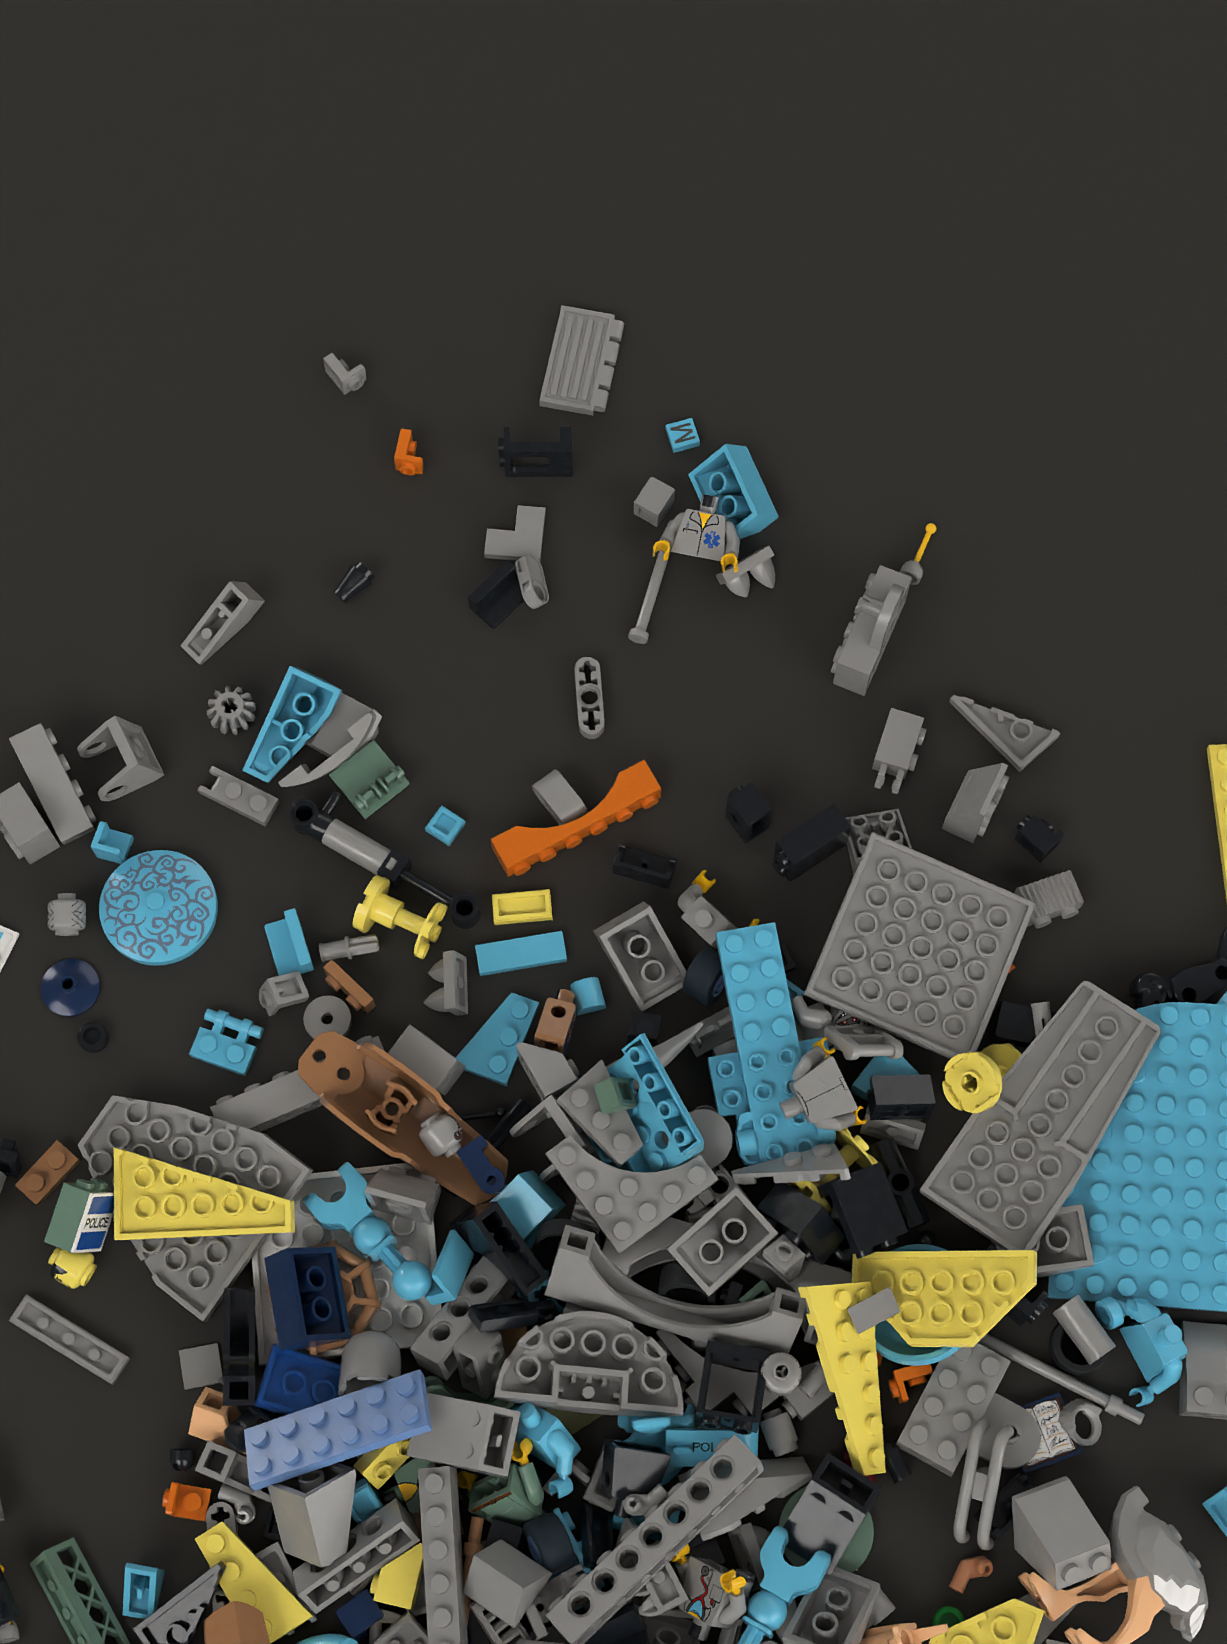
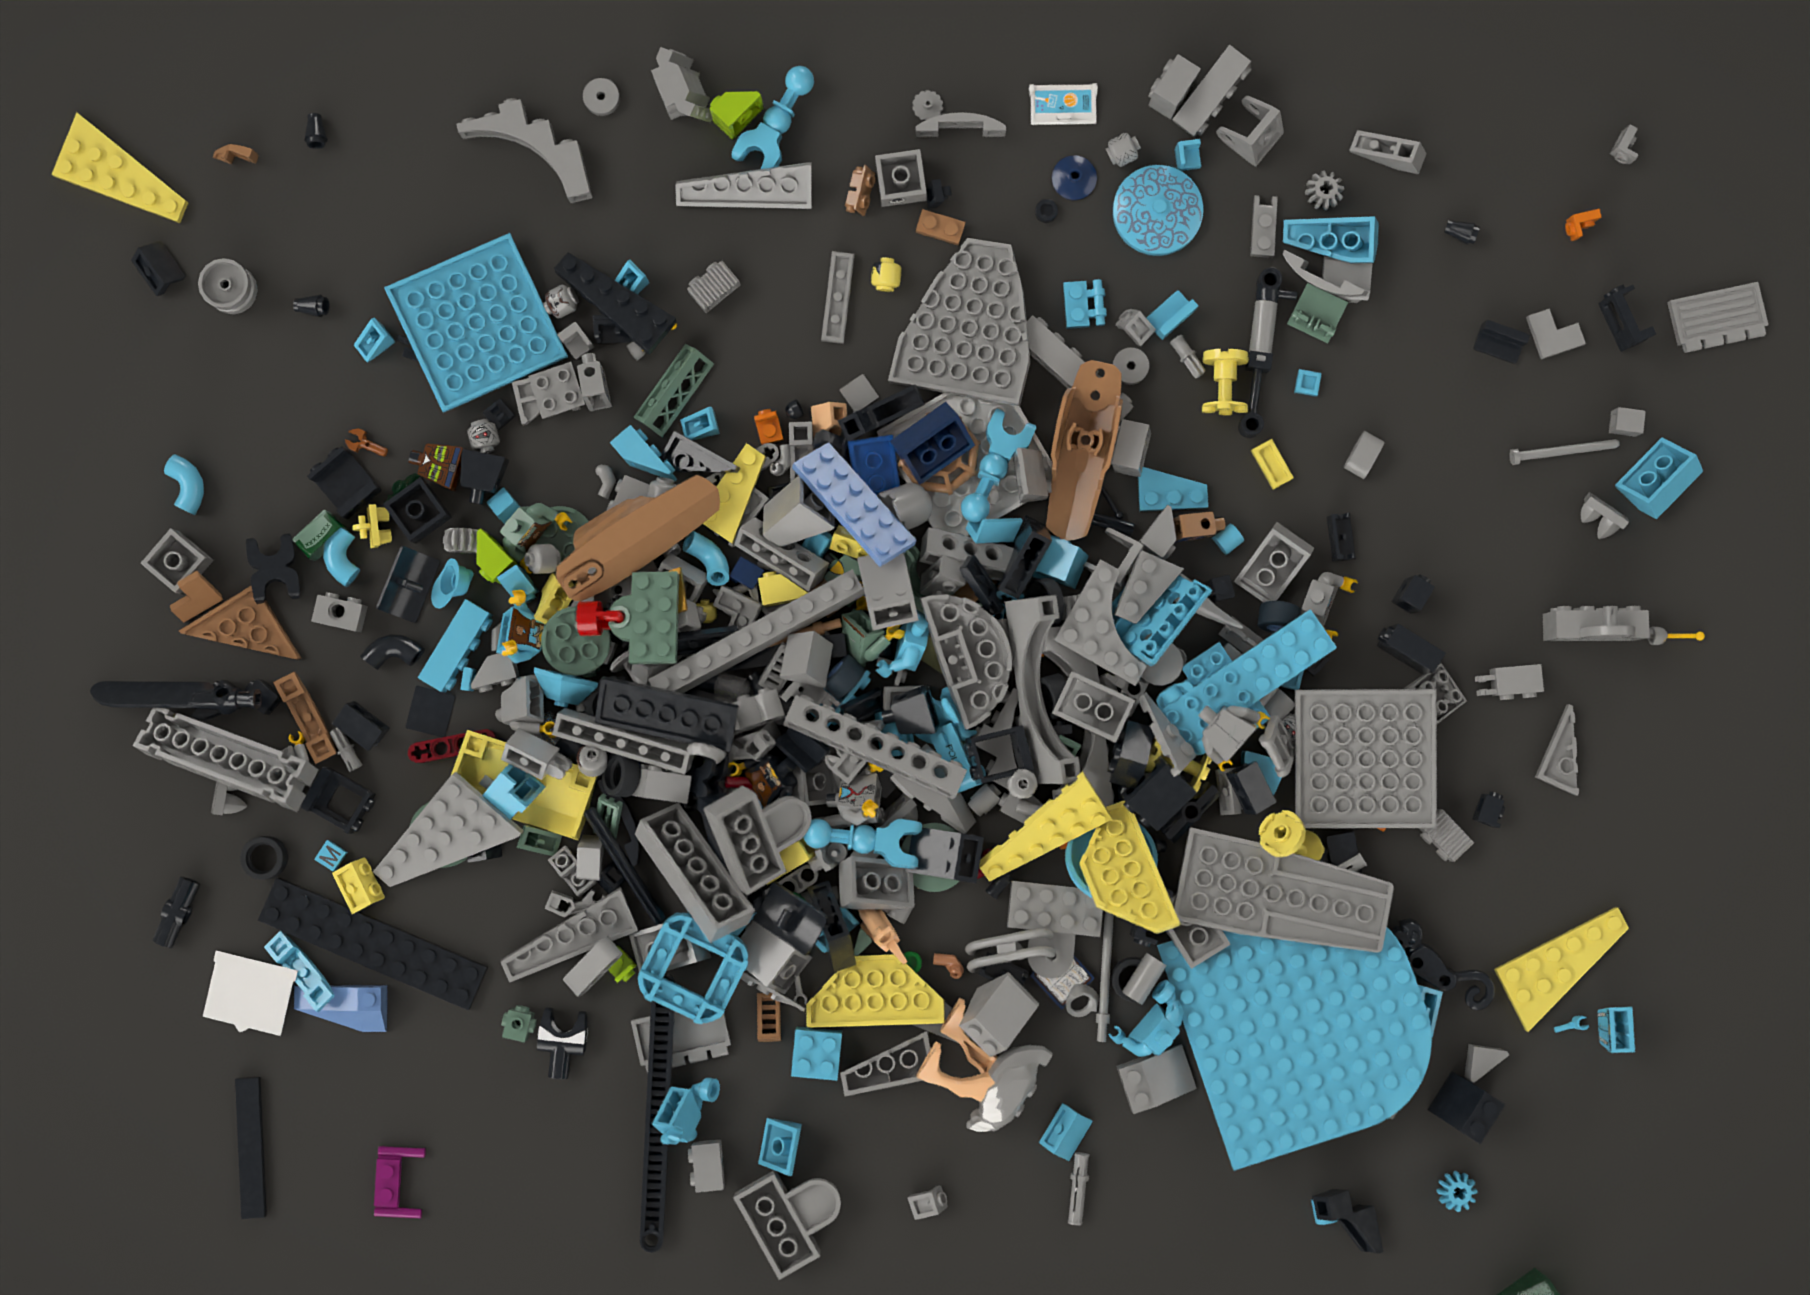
camera: 65 degrees right, 15 degrees up
piece [44,1178,114,1253] -> none
light yellow wing [113,1147,295,1240] -> none
medium nougat plate [323,959,376,1014] -> none
light grey head [419,1111,465,1158] -> none
light grey tile [424,950,468,1016] -> none
dark blue leg [456,1135,505,1195] -> none
medium azure tile [475,931,567,976] -> none
orange arch [491,759,661,877] -> none
light grey piece [515,553,549,609] -> none
light grey beam [575,657,605,739] -> none
sand green slope [594,1077,637,1113] -> none
light grey arm [623,1483,668,1516] -> none
light grey torso [652,494,740,572] -> none
medium azure tile [665,418,700,453] -> none
light grey bracket [762,1235,806,1282] -> none
light grey arm [791,995,832,1029] -> none
light grey sticker [848,1287,900,1334] -> none
orange bracket [888,1364,933,1404] -> none
light grey slope [942,763,1009,843] -> none

